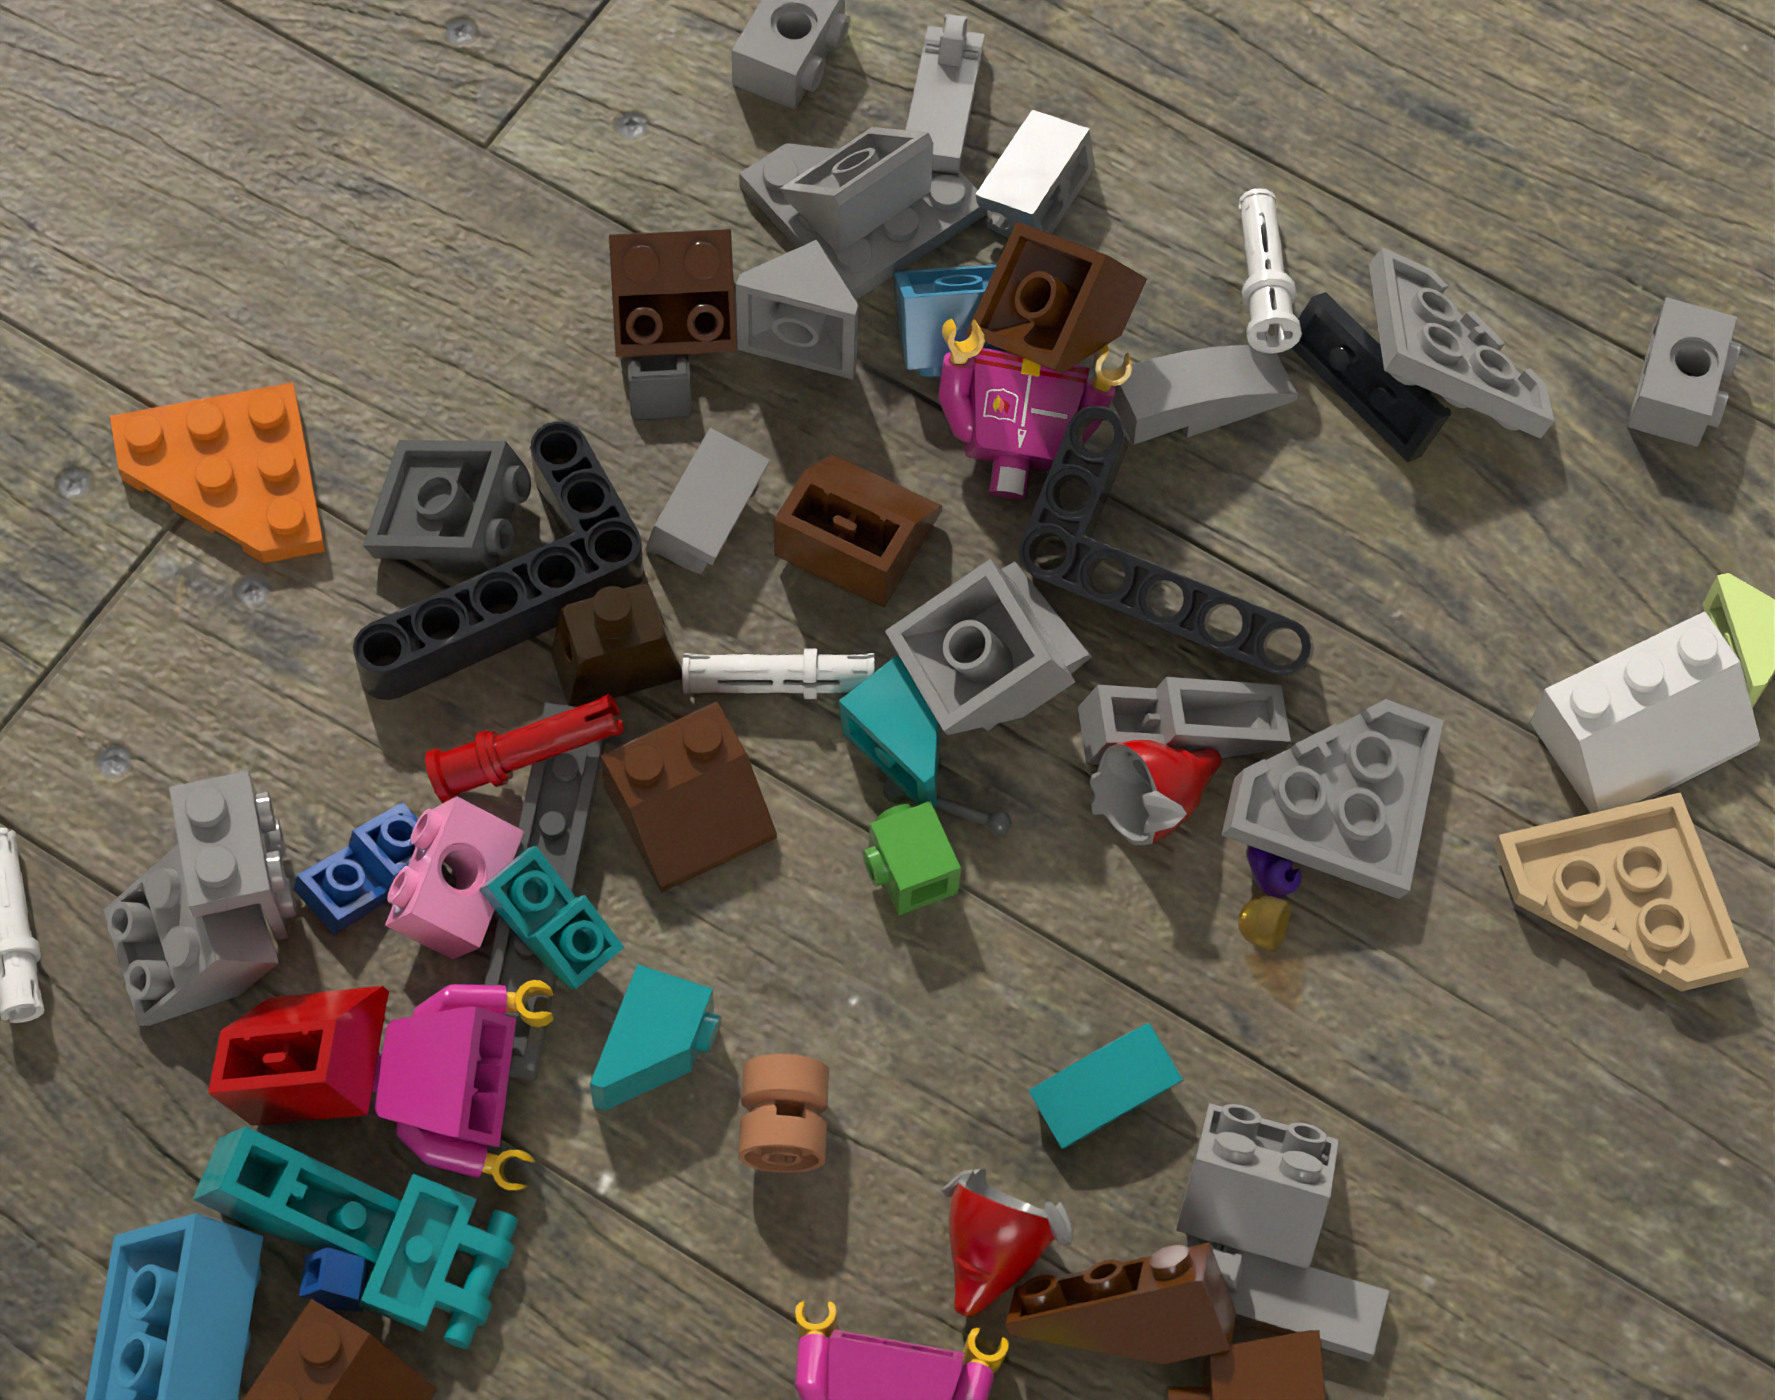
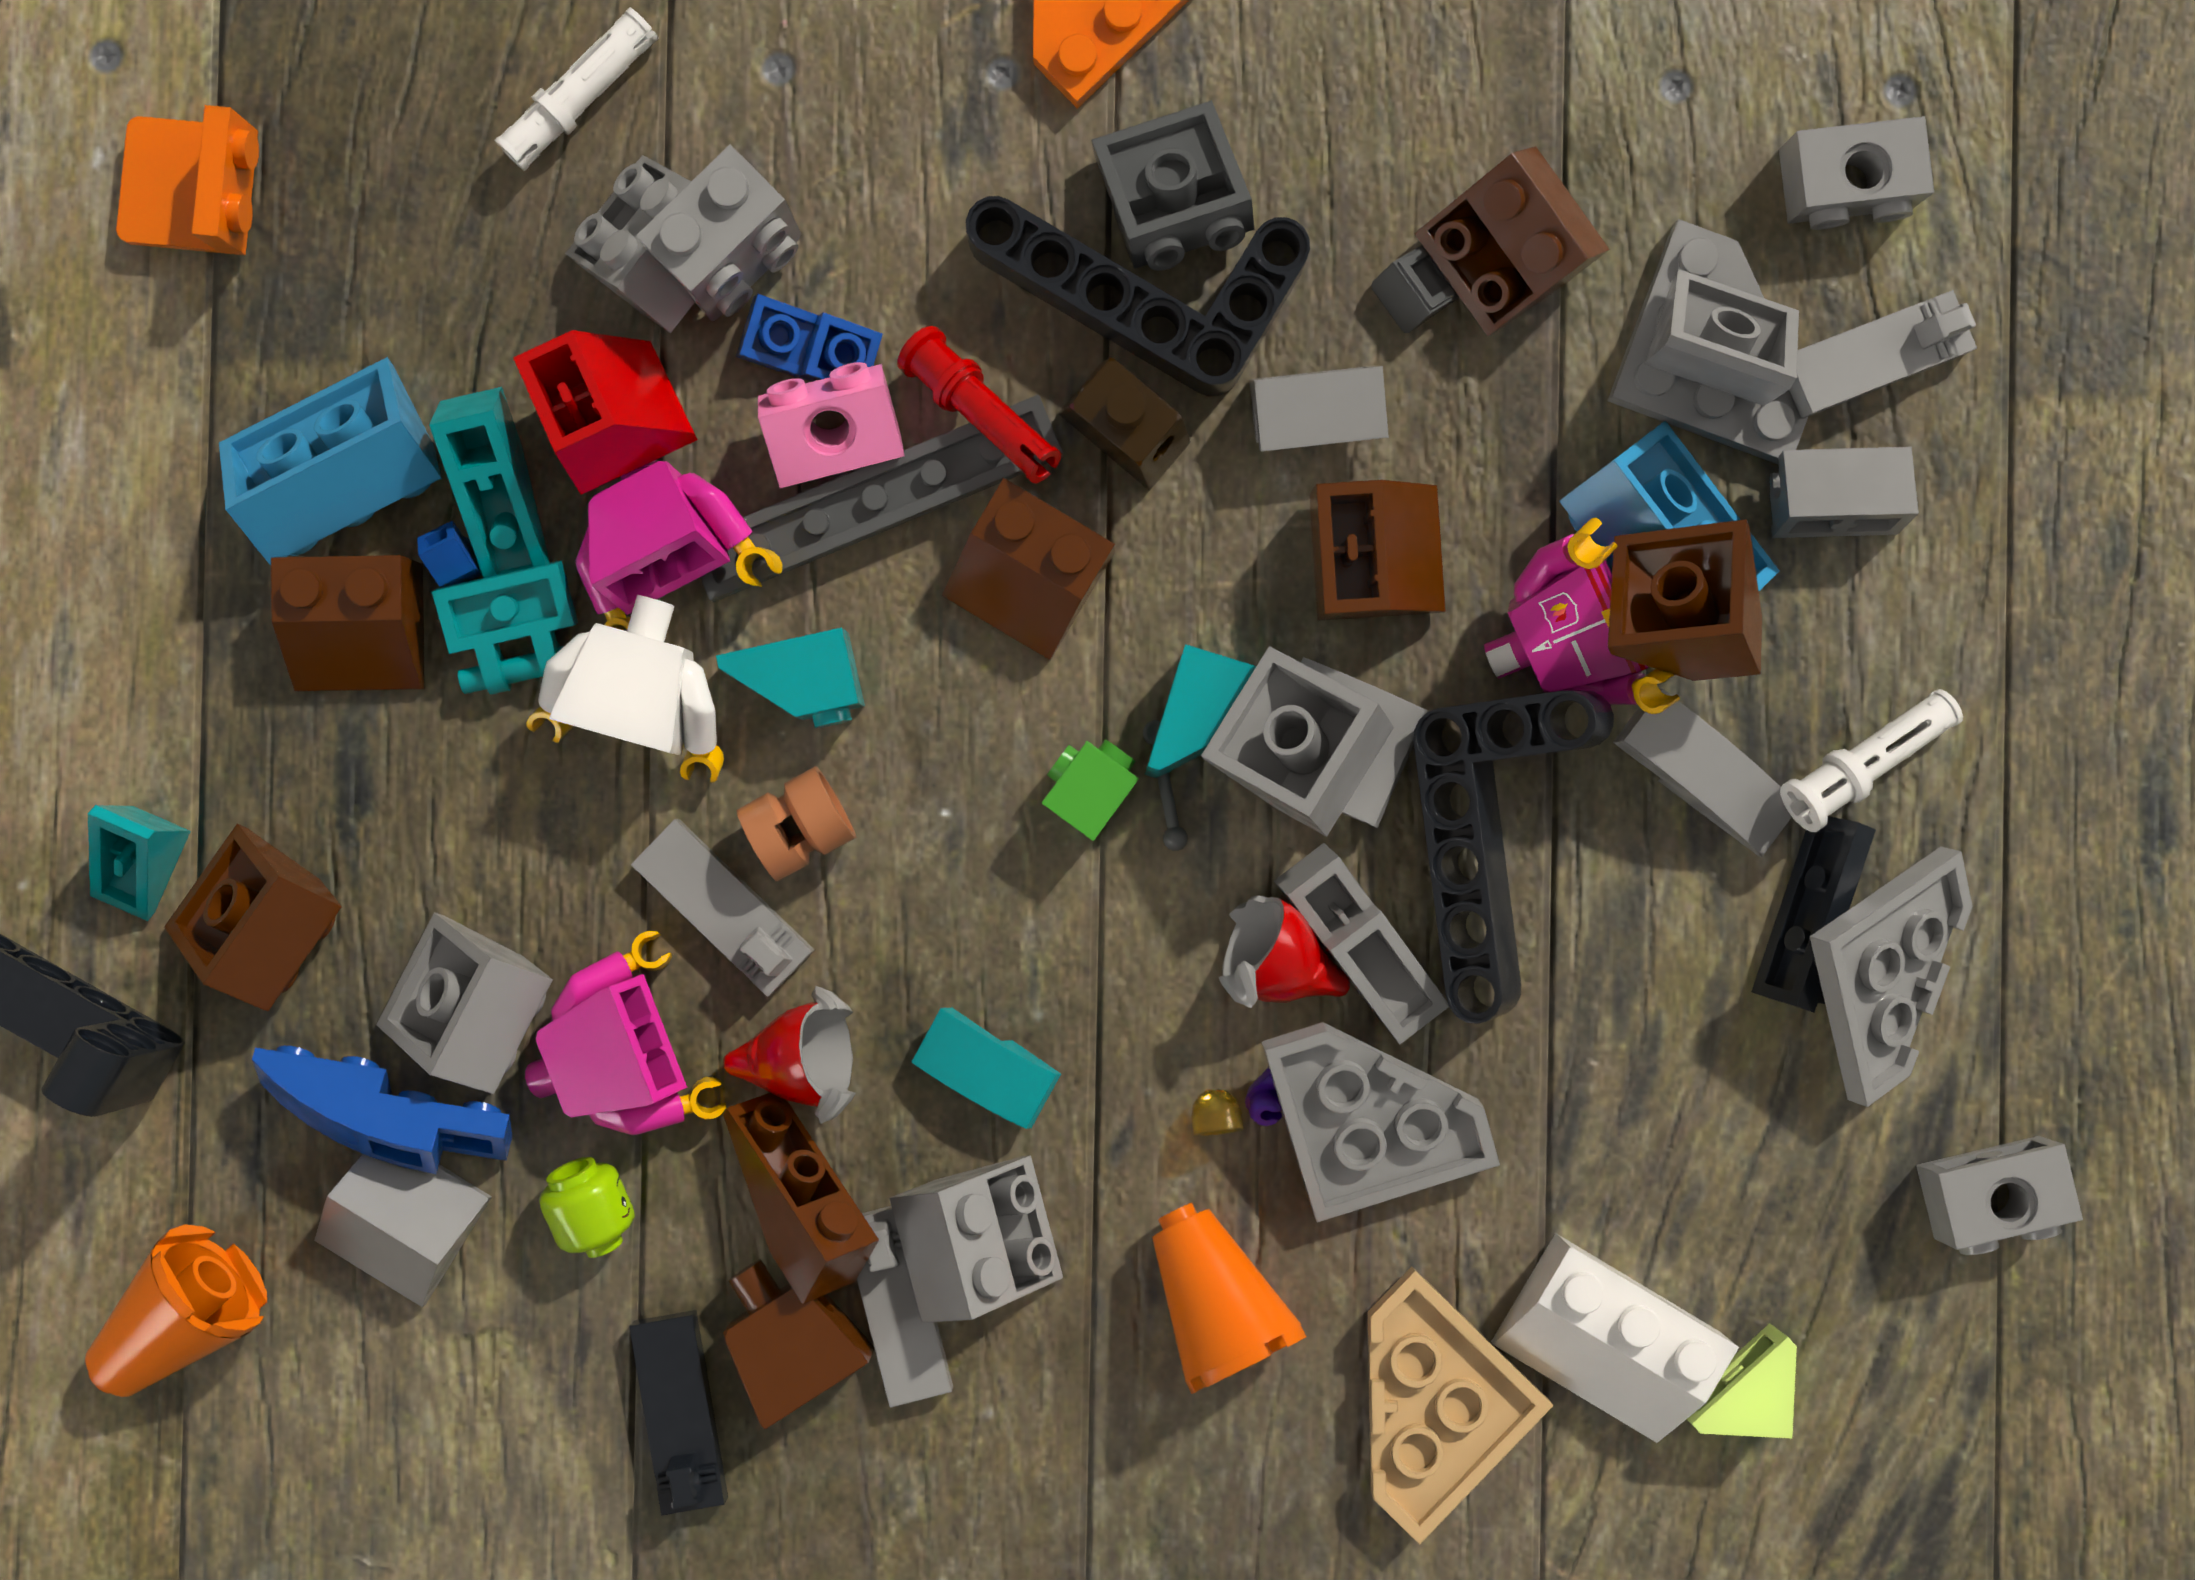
camera: 65 degrees right, 25 degrees up
teal slope [479,846,625,990] -> none
white pin [682,649,875,699] -> none
light grey slope [736,240,859,380] -> none
none -> white torso [526,595,724,783]
none -> light grey hinge [631,819,815,997]
none -> orange cone [1152,1203,1307,1394]

